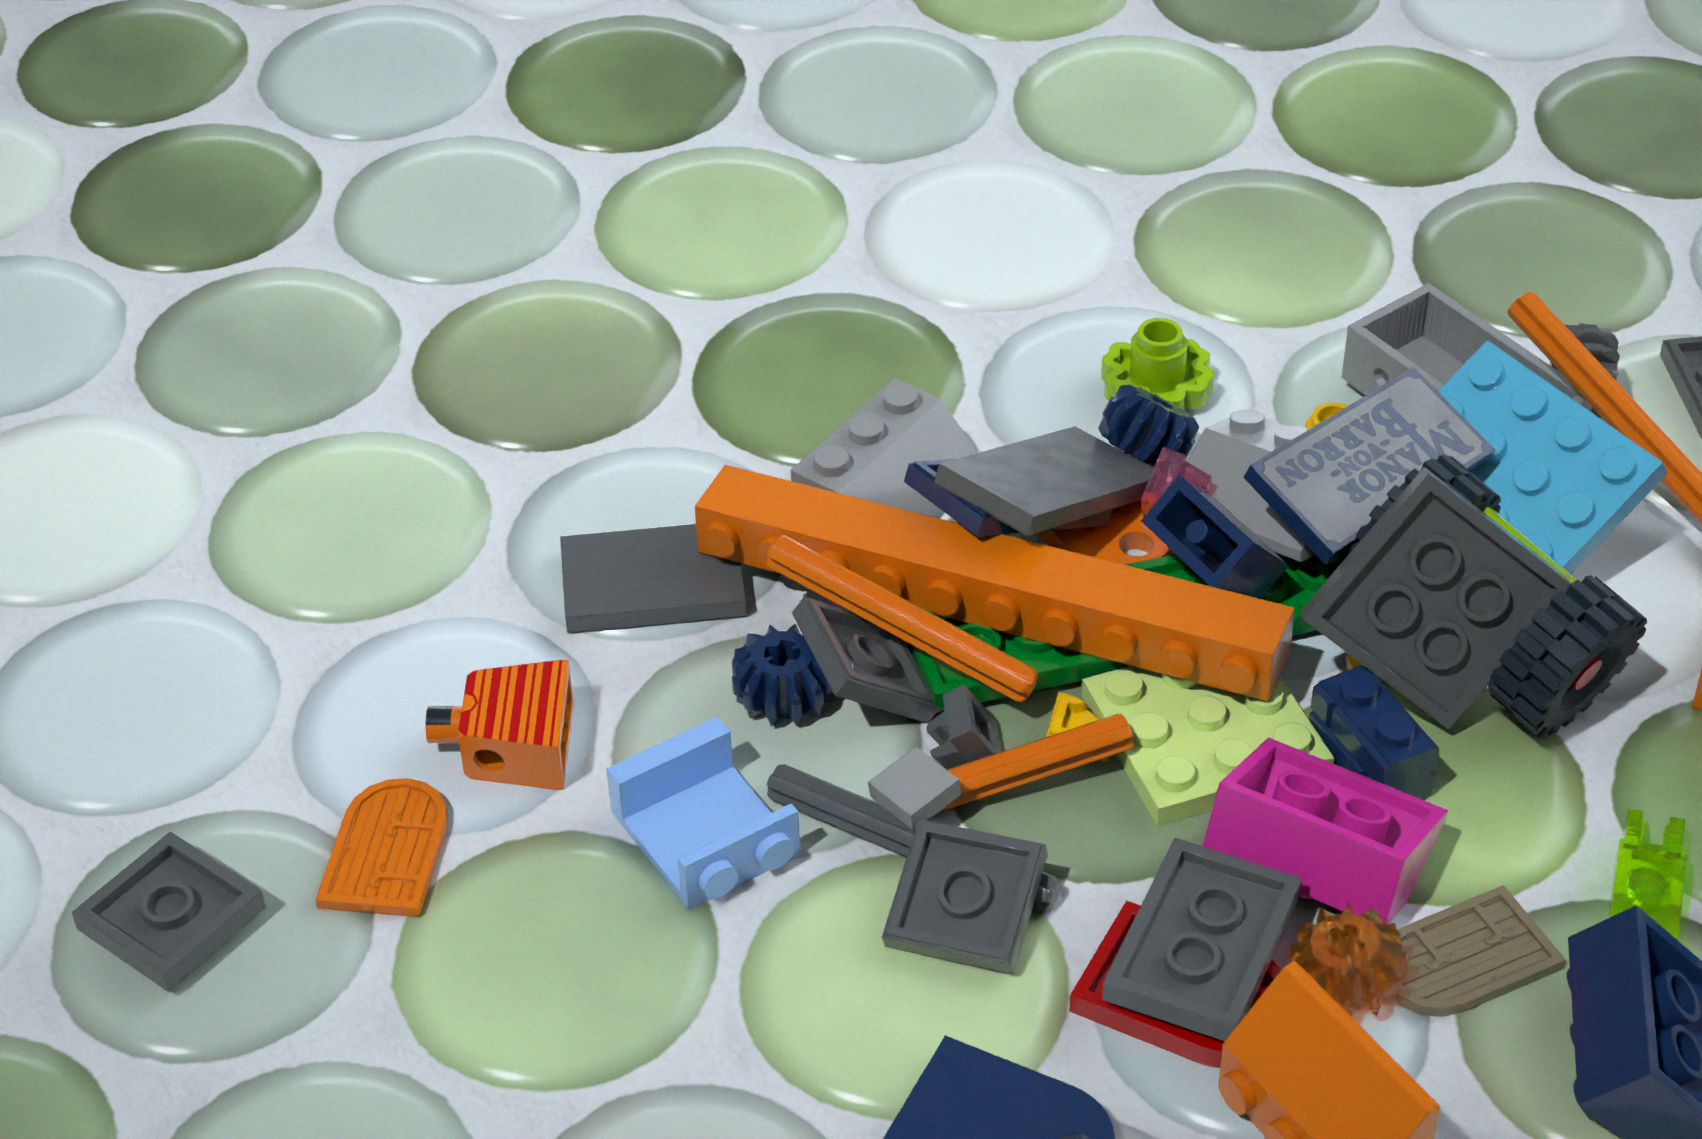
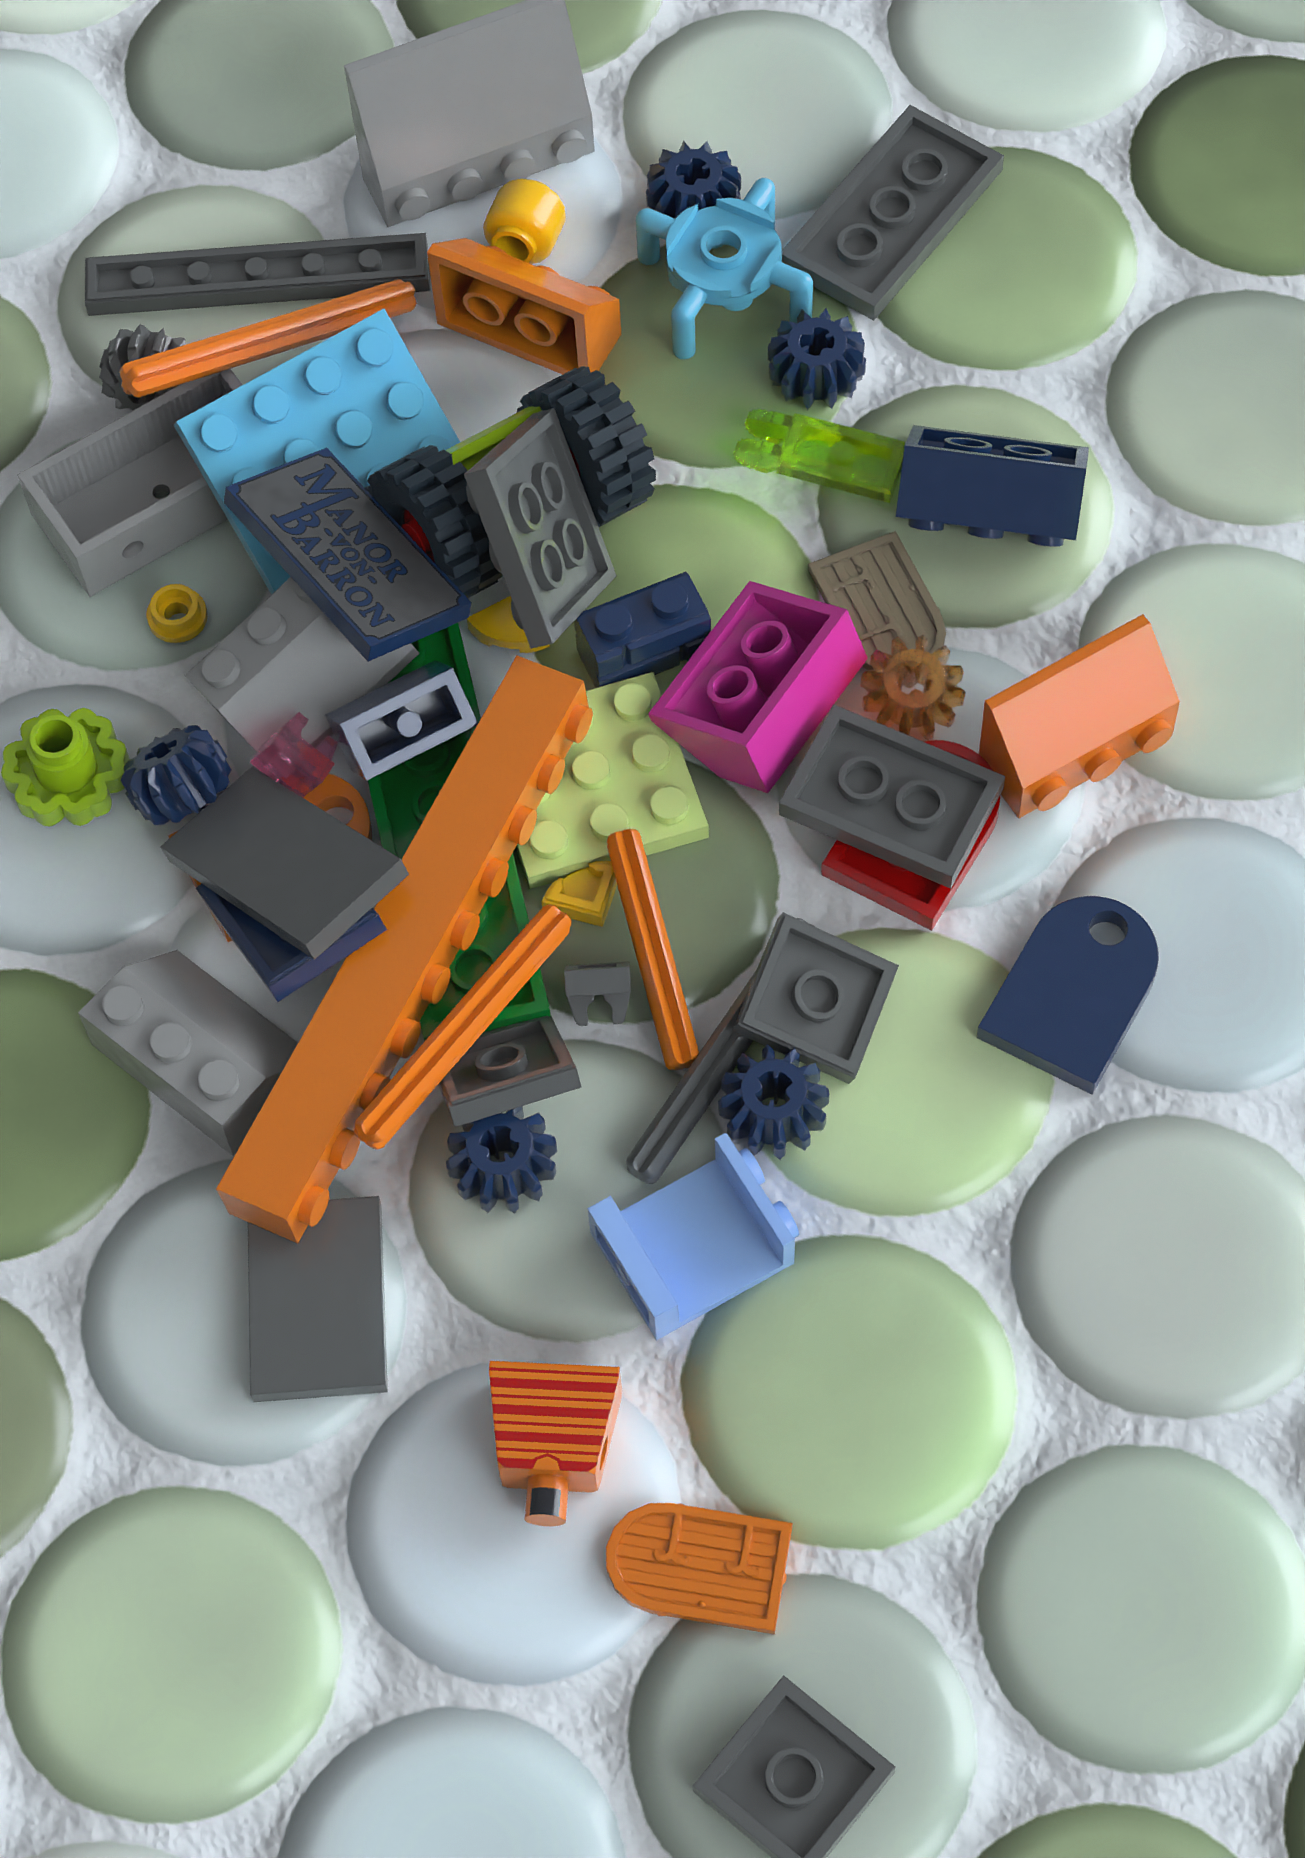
camera: 85 degrees left, 20 degrees up
light grey tile [868,746,961,831] -> none
none -> dark blue gear [718,1044,830,1160]

